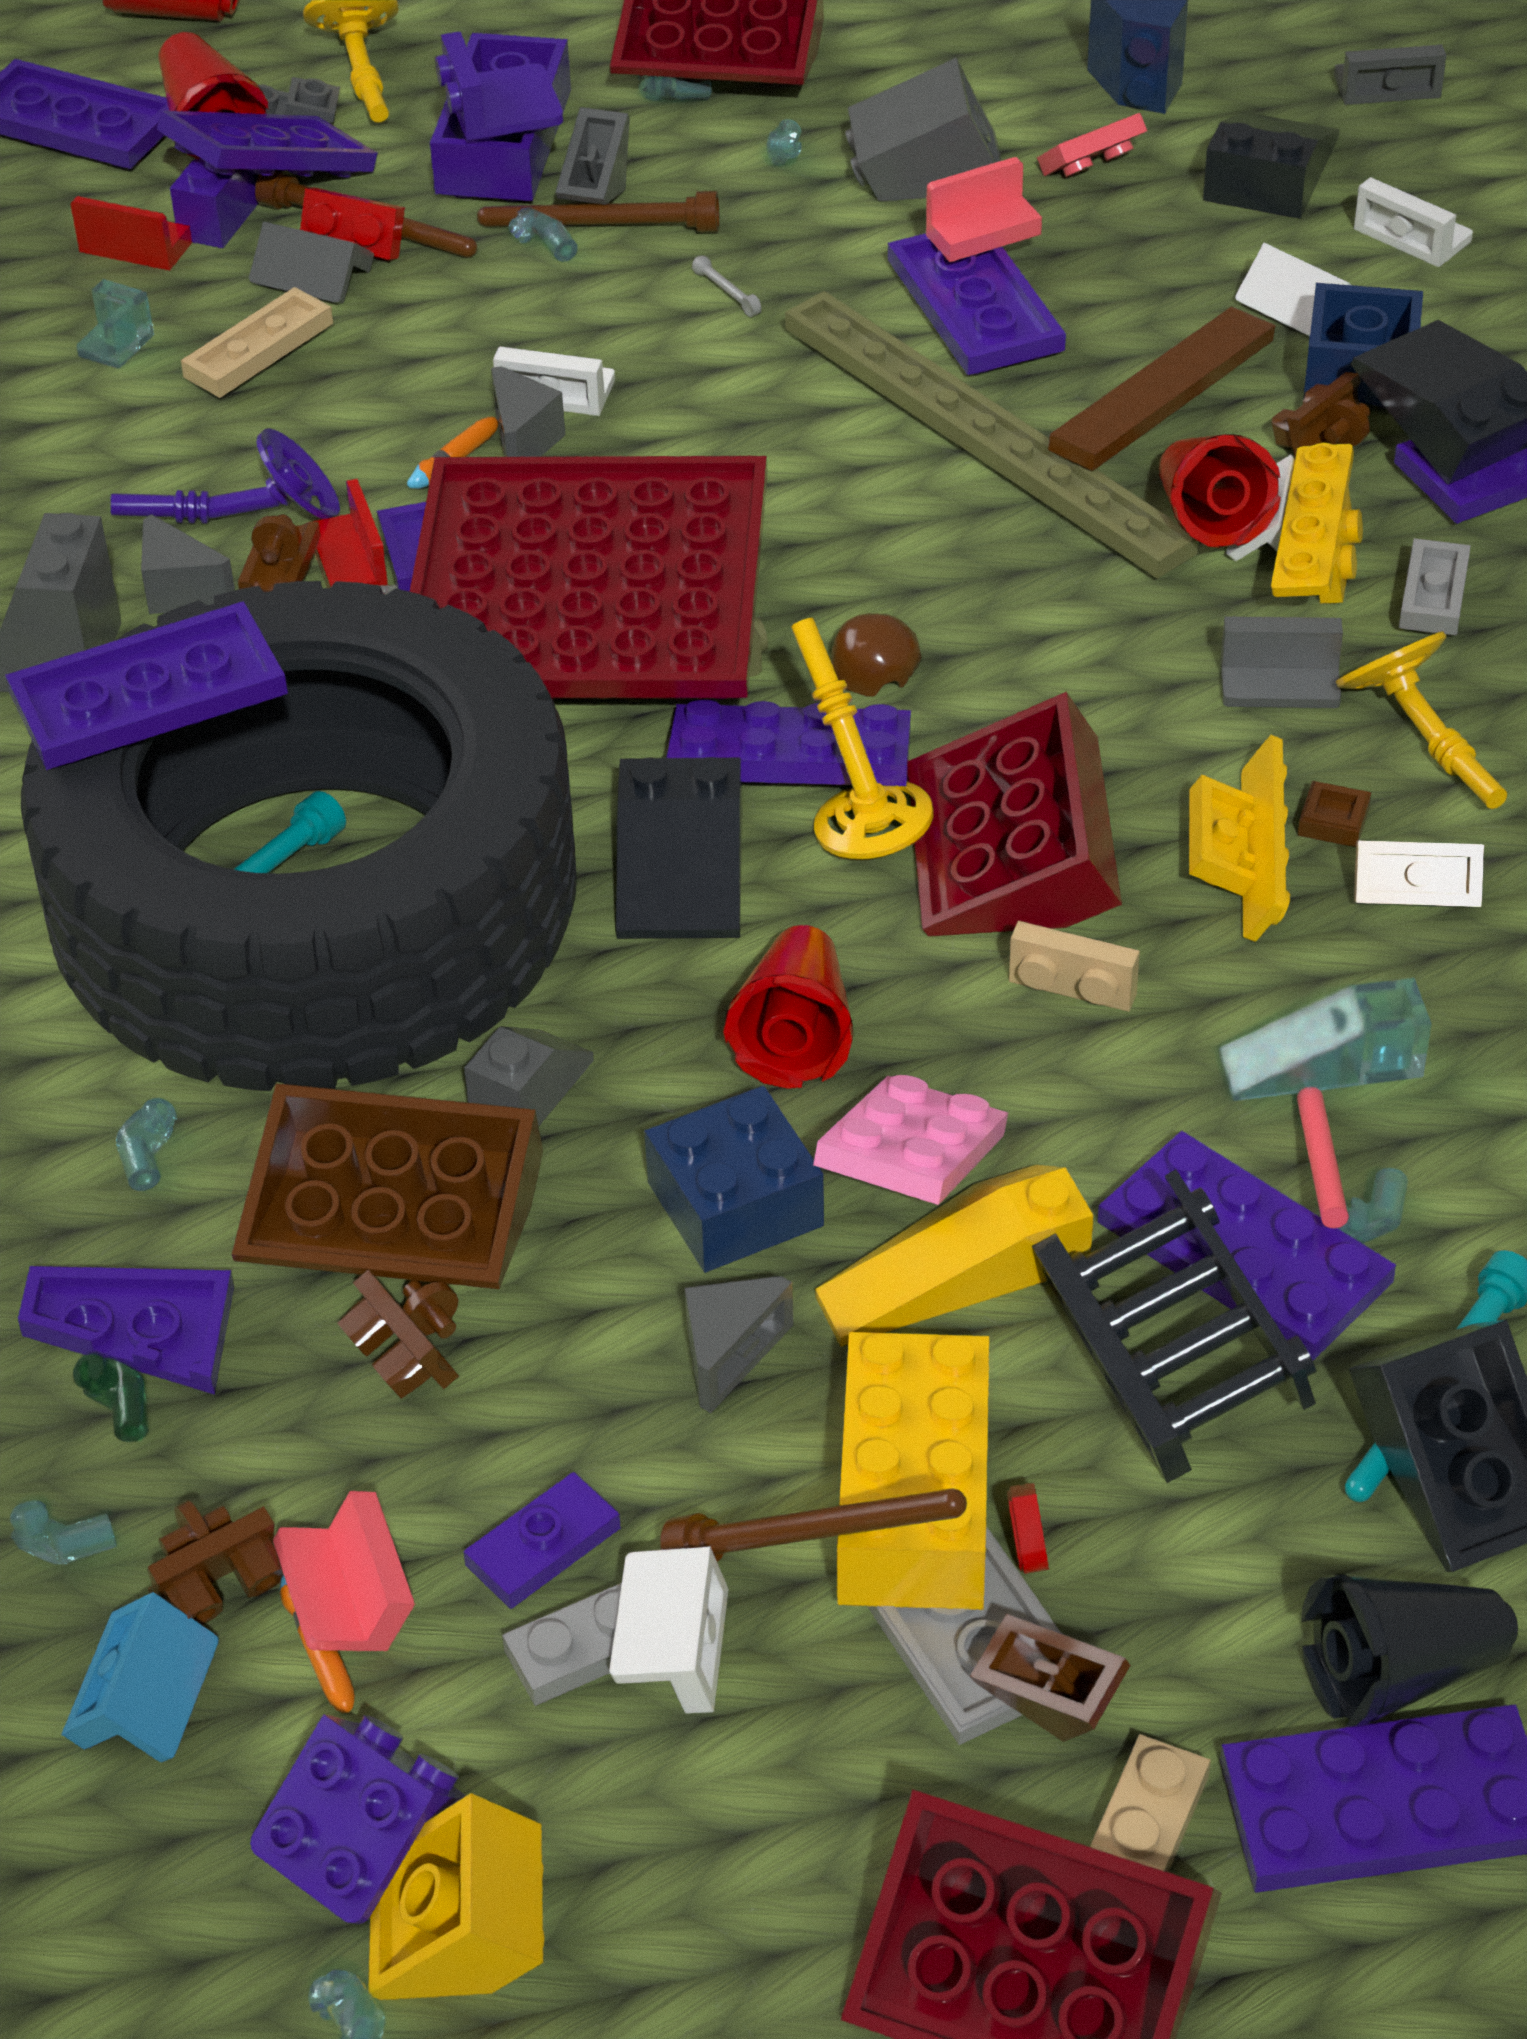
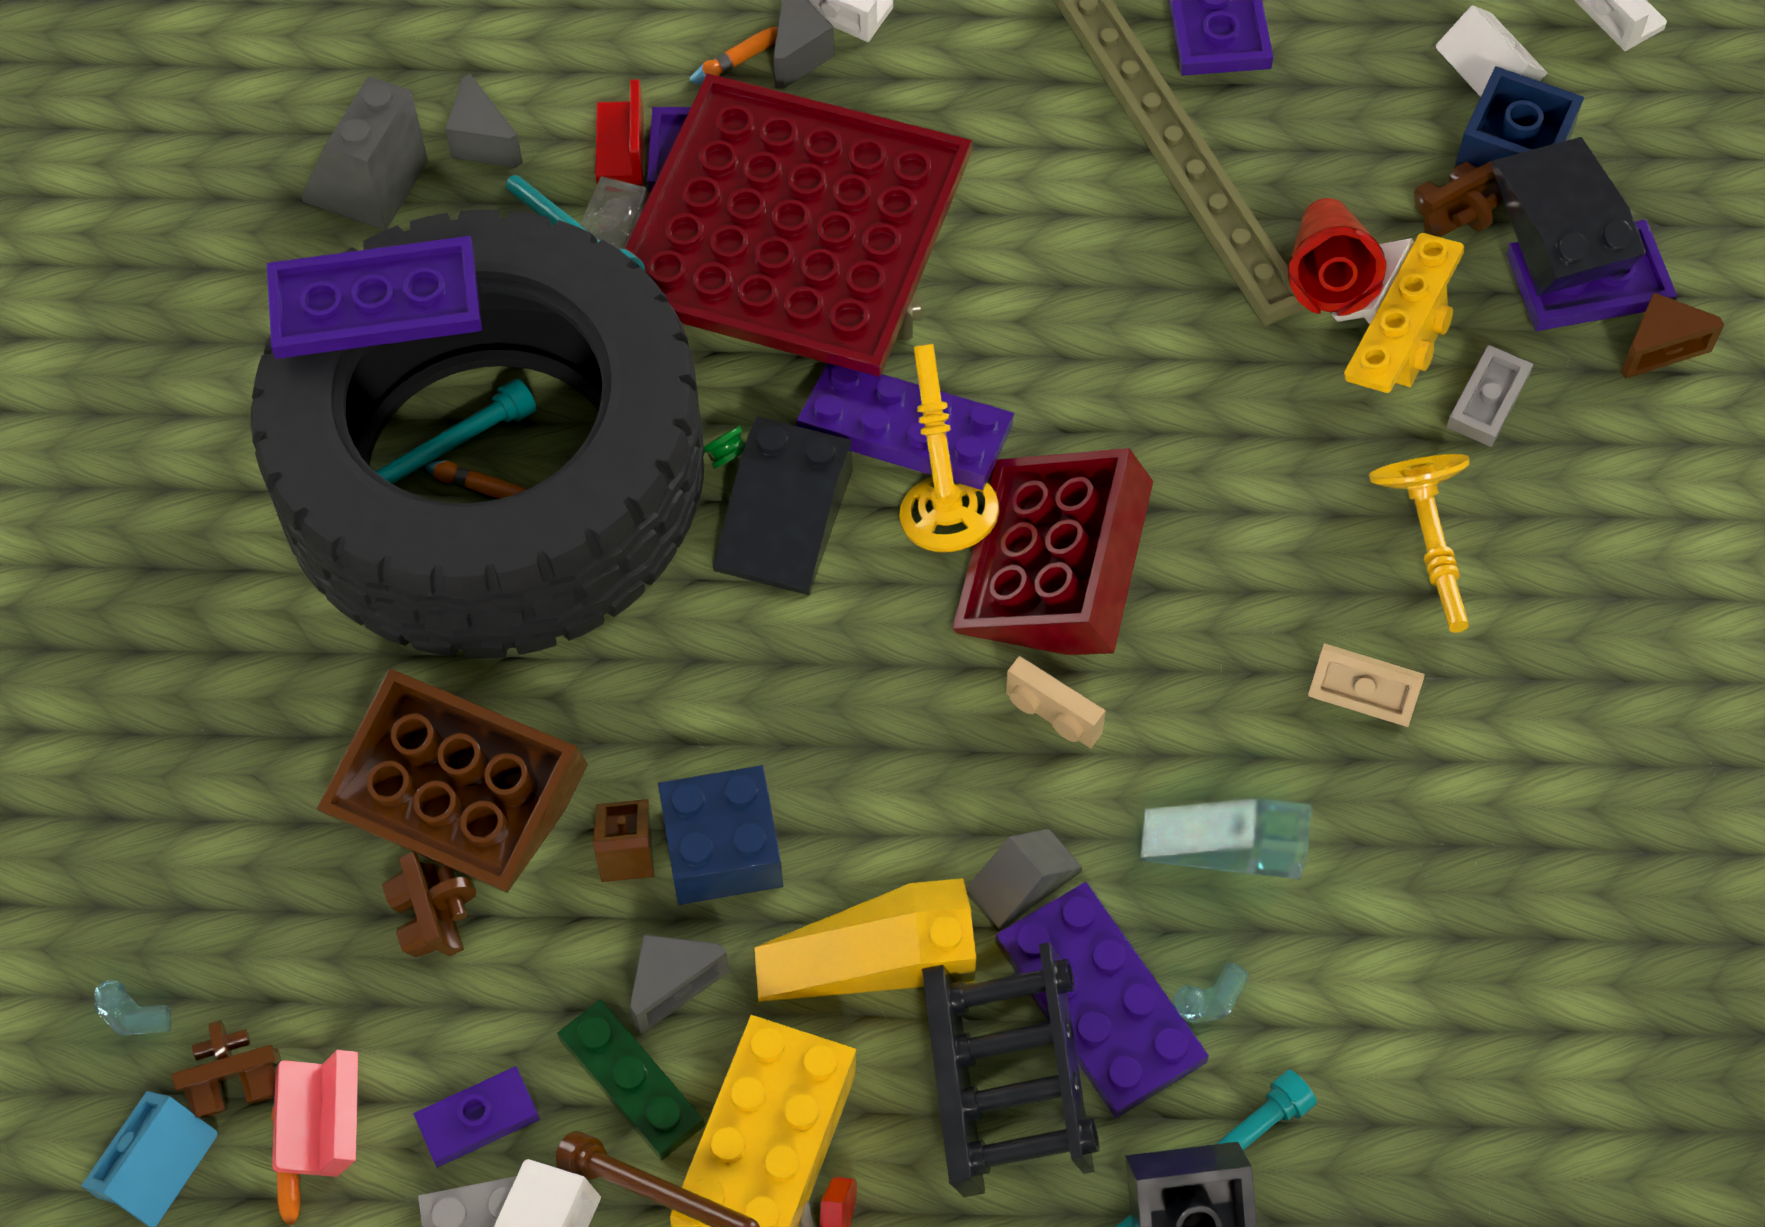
camera: 15 degrees right, 15 degrees up
dark purple wing [18,1266,234,1395] -> none
clear green arm [73,1353,149,1442] -> none
dark purple dish [110,428,340,524] -> none
clear light blue arm [116,1098,177,1191] -> none
reddish brown hips [238,514,321,592] -> none
dark grey slope [464,1026,594,1126] -> none
red cone [723,925,854,1089] -> none
bright pink plate [813,1075,1008,1205] -> none
reddish brown hair [829,613,922,697] -> none
reddish brown tile [1048,306,1276,471] -> none
yellow bracket [1189,735,1290,942] -> none
dark grey panel [1220,616,1343,708] -> none
coral bar [1297,1087,1349,1228] -> none
reddish brown tile [1298,781,1372,847] -> none
none -> dark green plate [557,999,705,1161]
none -> reddish brown slope [593,799,655,882]
none -> green bush [703,426,746,469]
none -> dark grey slope [966,829,1082,932]

